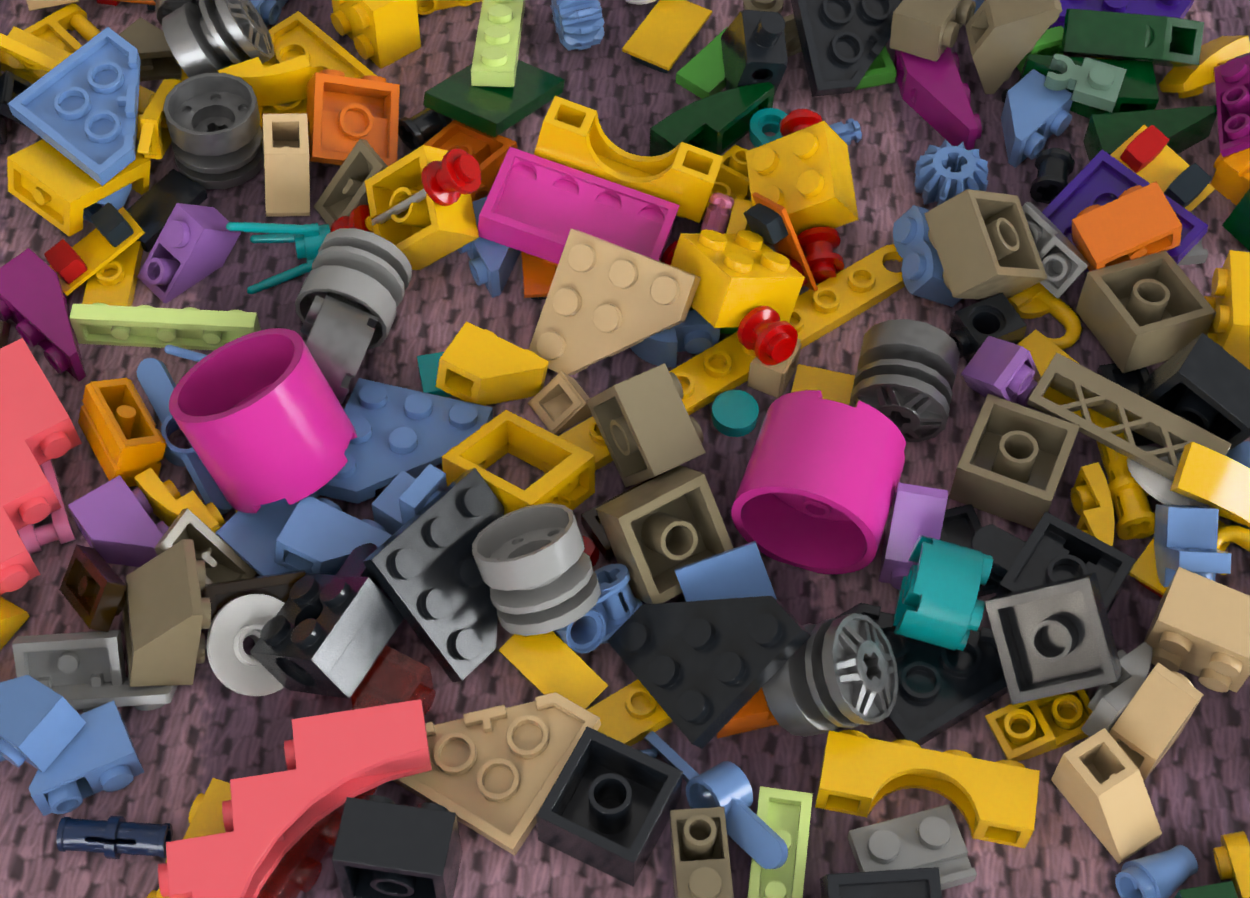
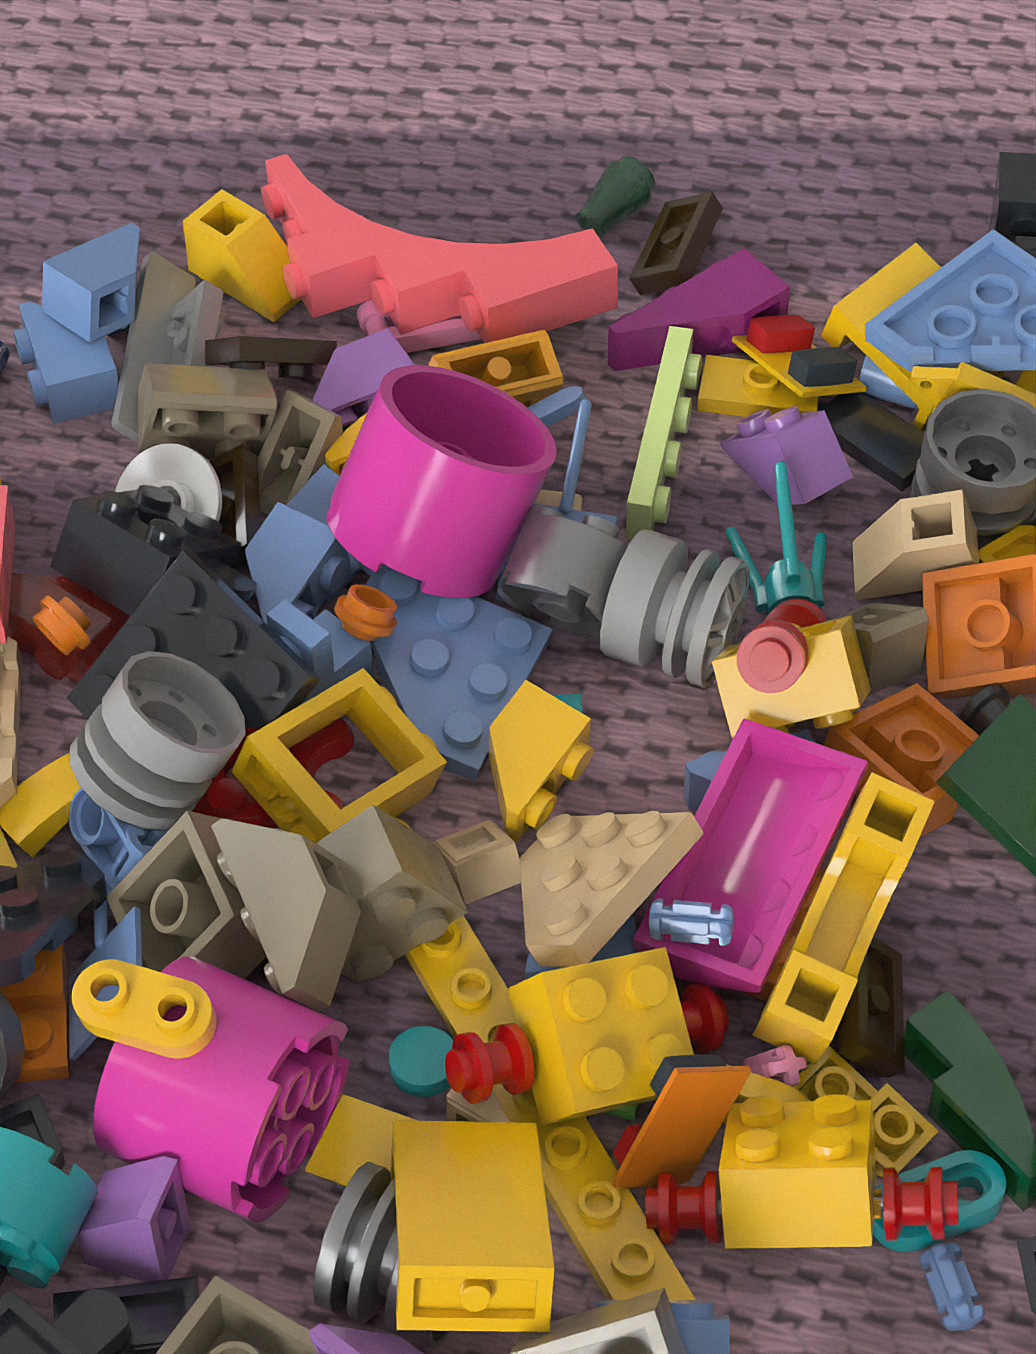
camera: 100 degrees right, 5 degrees down
none -> orange plate [32,595,92,655]
none -> yellow plate [72,959,217,1059]
none -> dark tan slope [211,818,361,1012]
none -> orange plate [334,584,397,641]
none -> yellow panel [390,1120,554,1332]
none -> medium blue piece [649,898,735,946]

